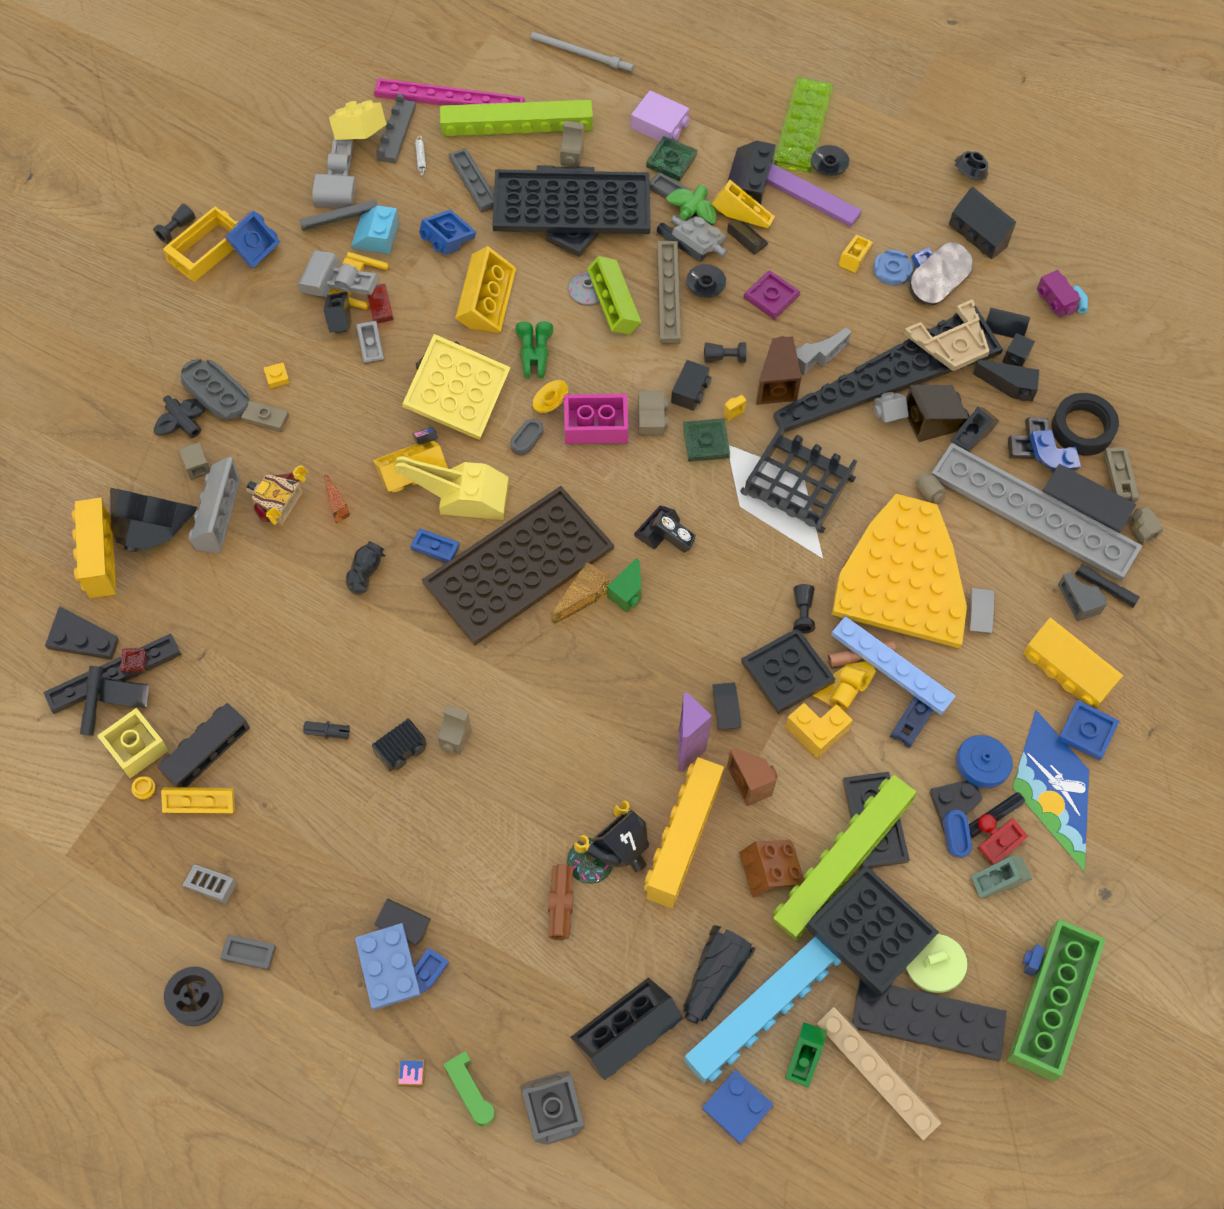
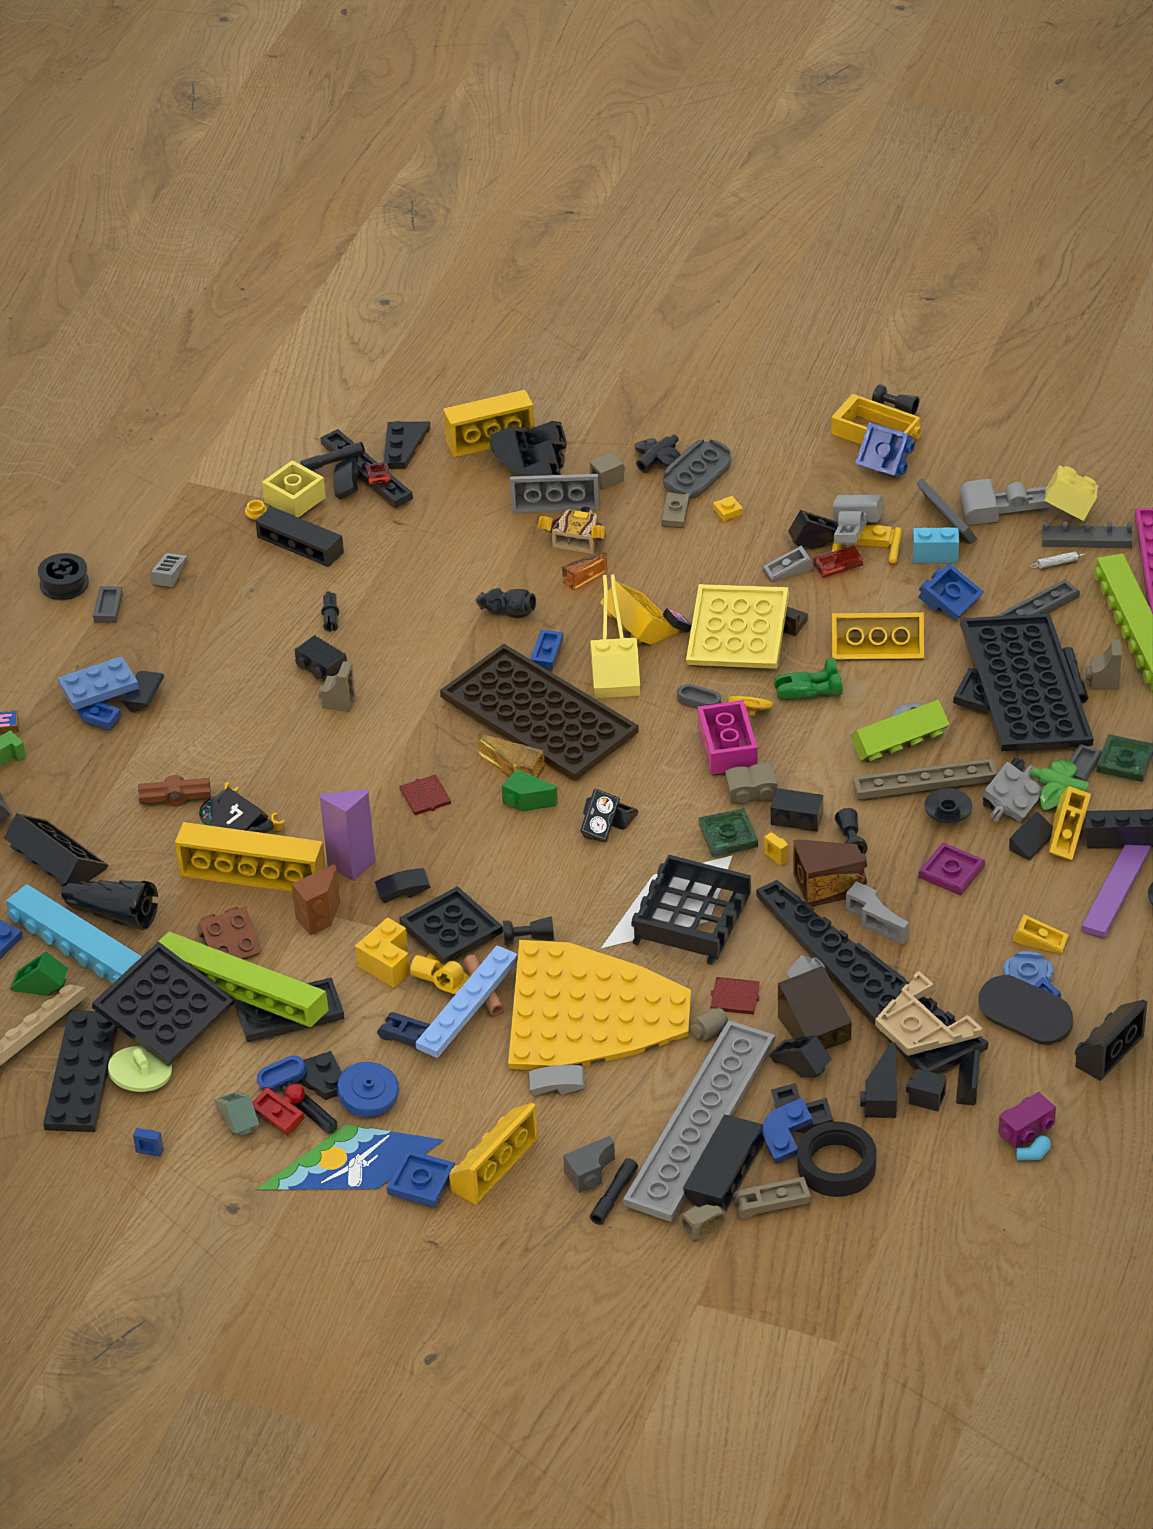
camera: 85 degrees right, 20 degrees down
yellow plate [161,787,235,813] -> none
bright green brick [1006,919,1106,1081] -> none
none -> clear red piece [399,774,451,815]
none -> clear red piece [710,977,760,1015]

